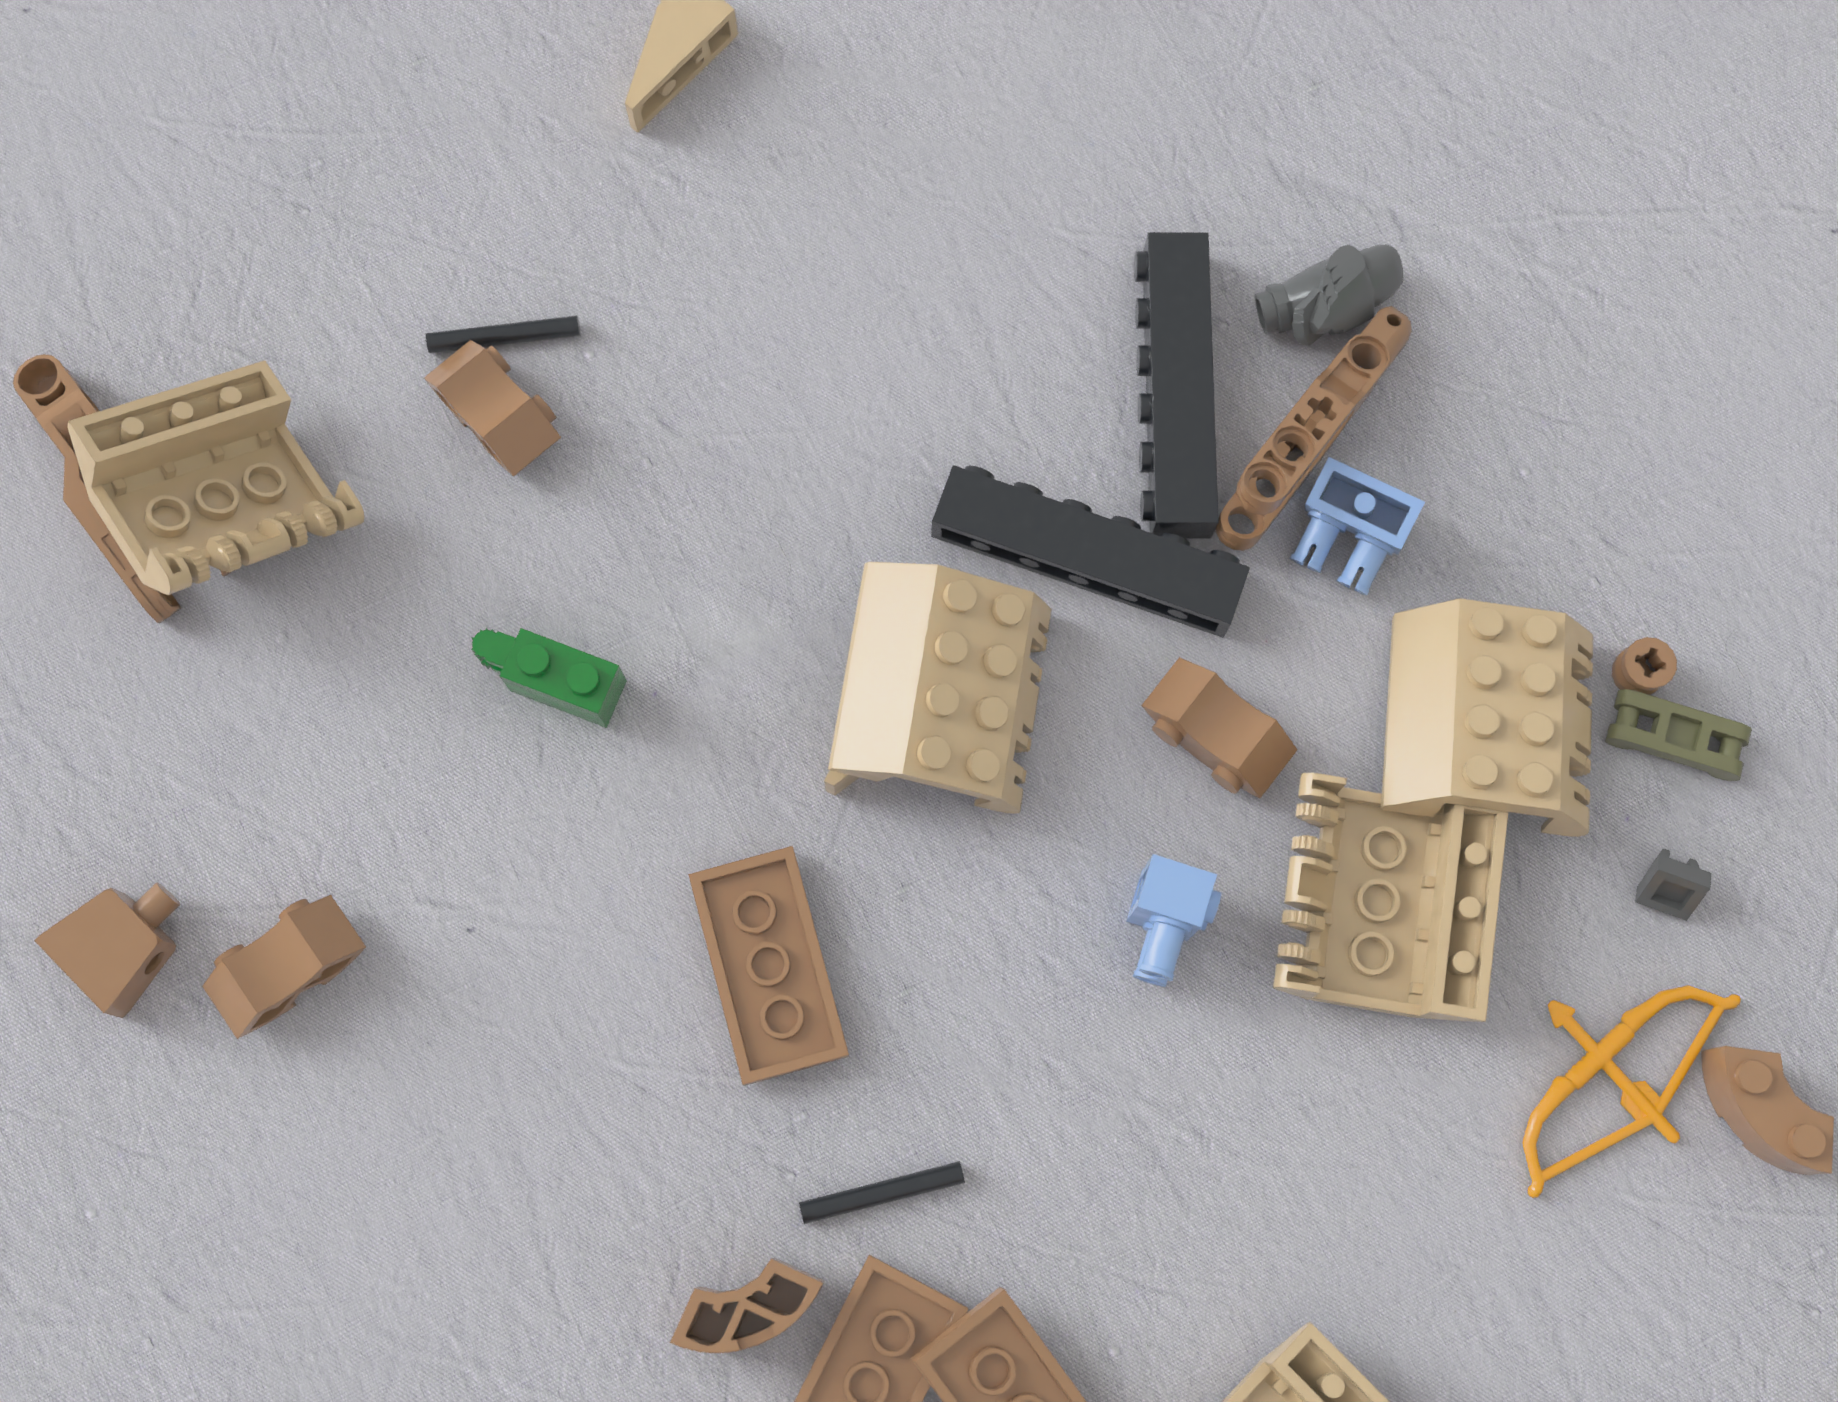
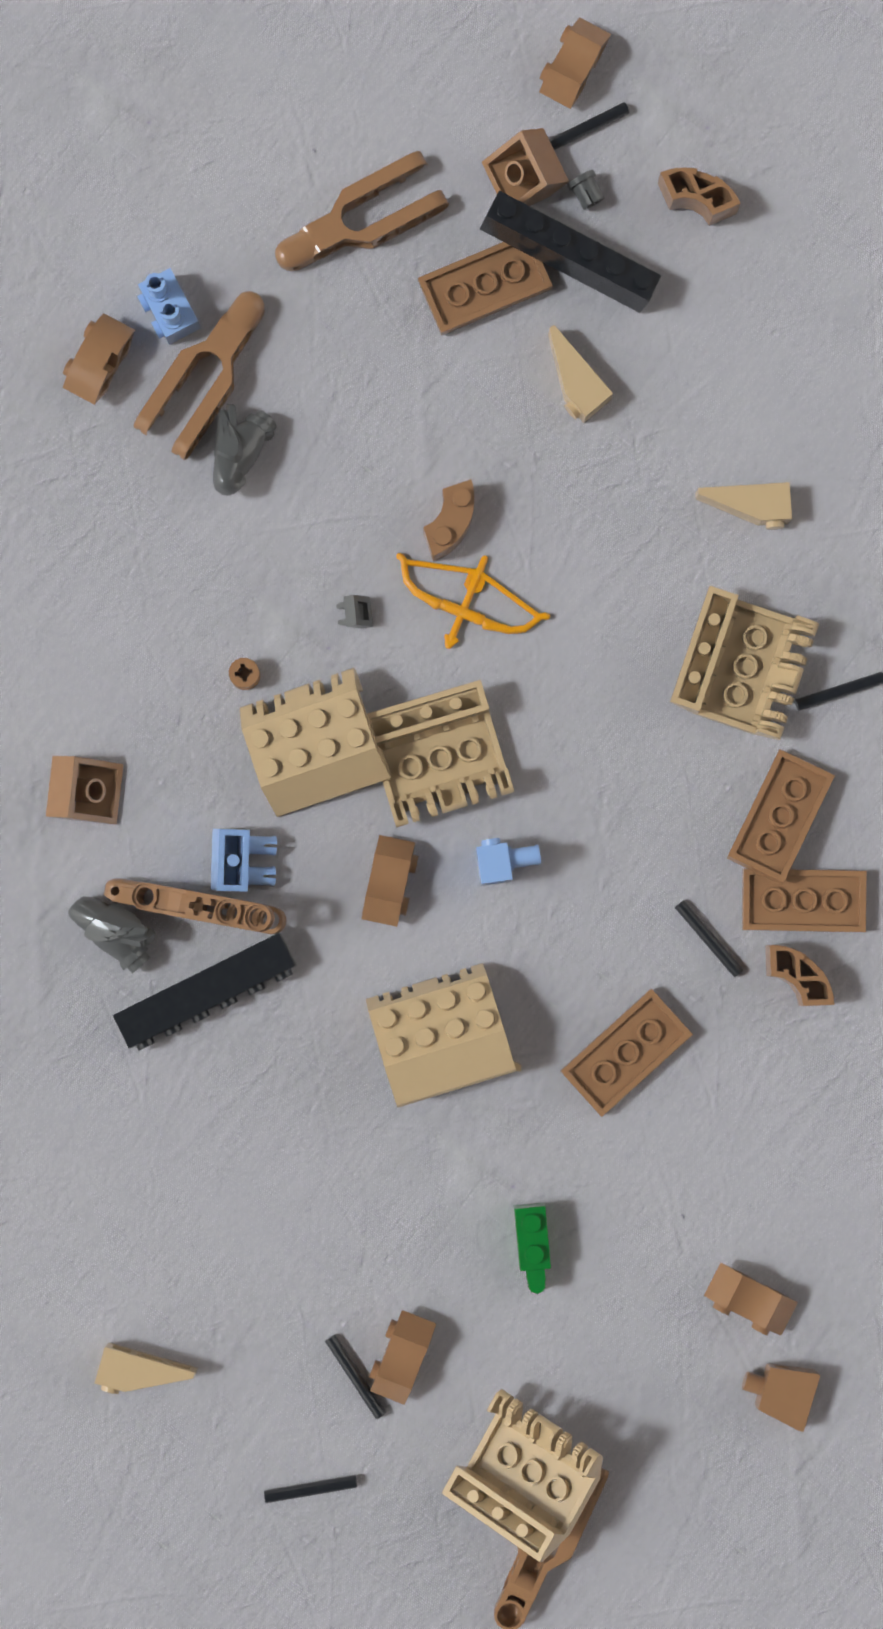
camera: 115 degrees left, 10 degrees up
black brick [931,465,1250,638] -> none
olive plate [1605,689,1752,781] -> none
none -> medium nougat slope [46,756,124,825]
none -> black bar [264,1475,358,1503]

